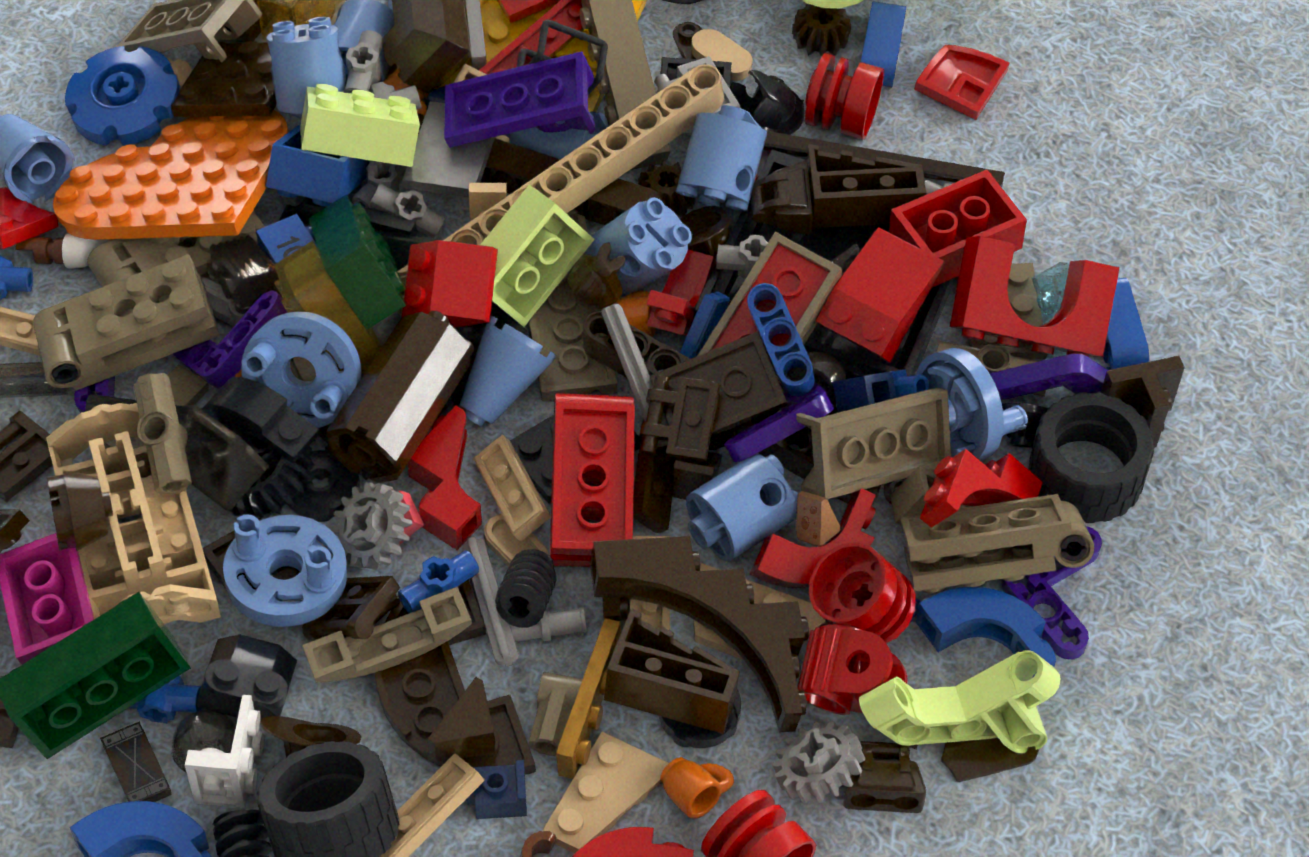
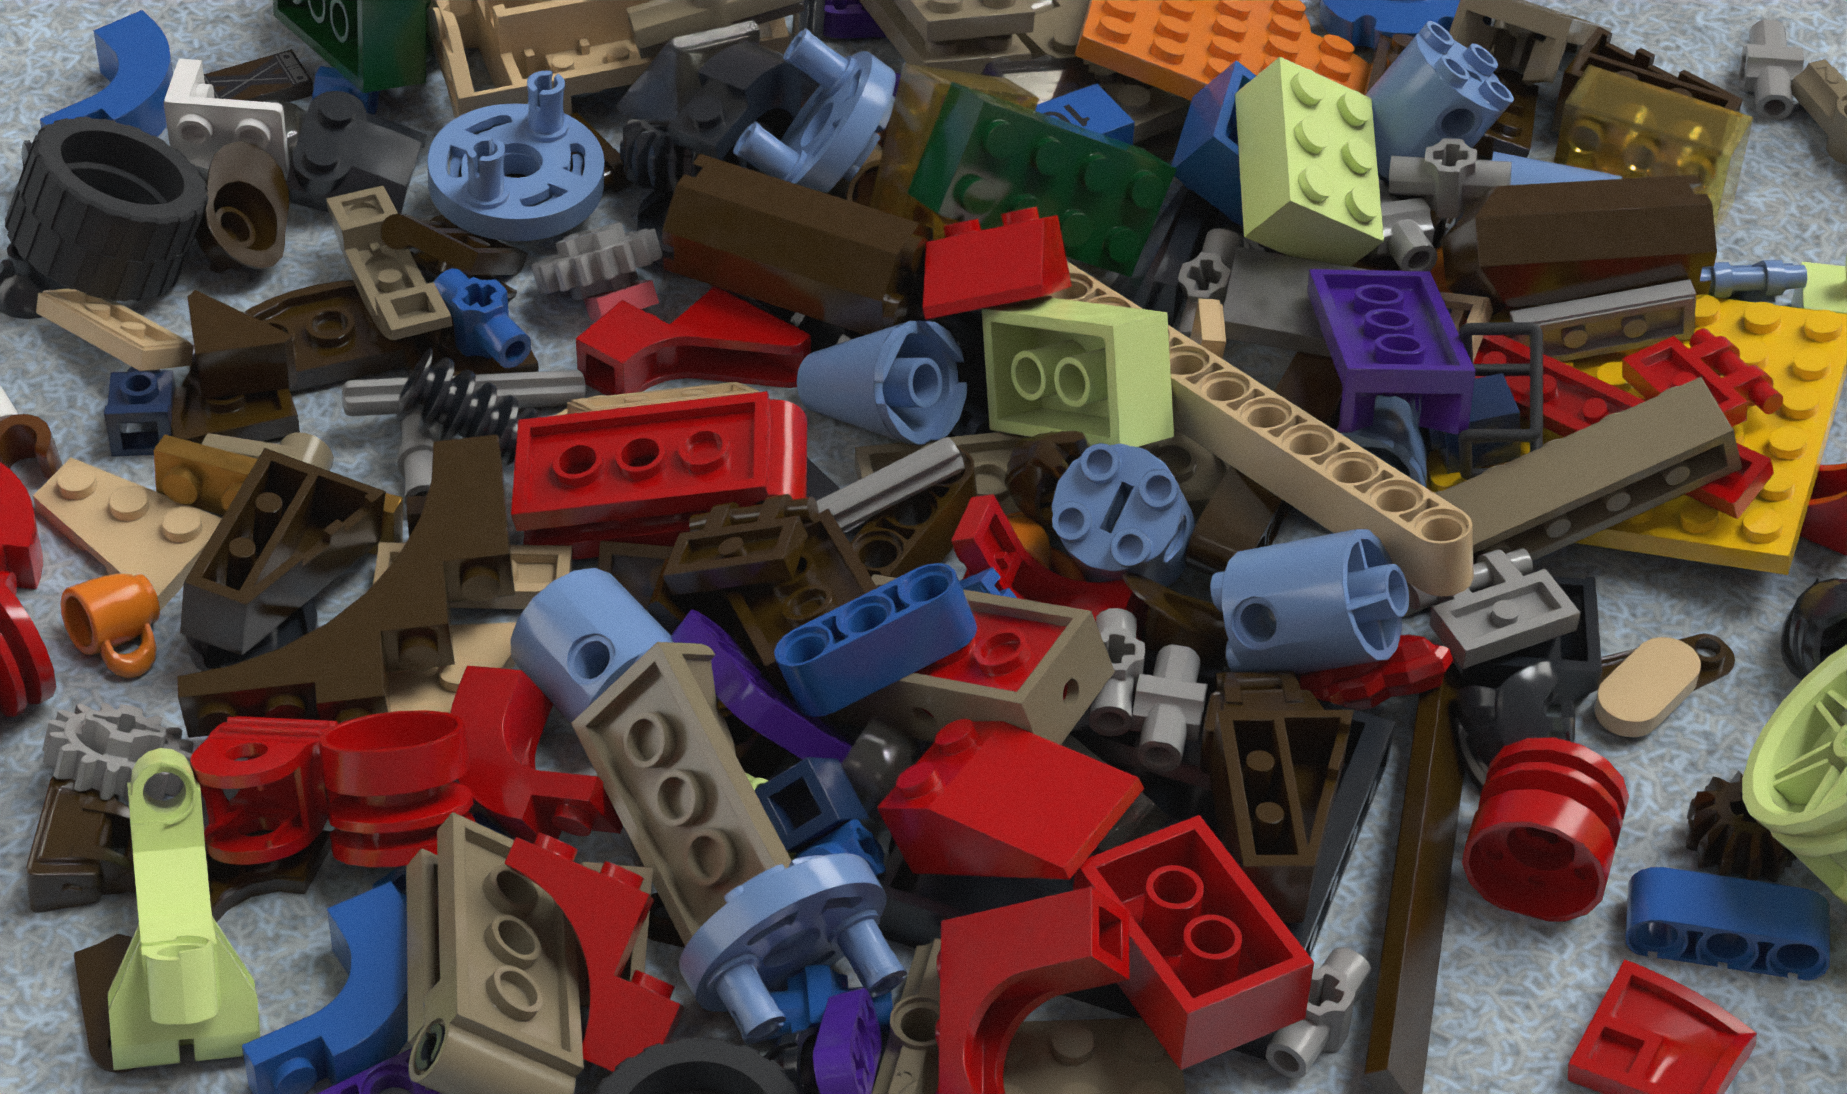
camera: 90 degrees right, 10 degrees down
medium nougat slope [796,491,841,546] -> none
none -> light grey axle [1130,644,1207,772]

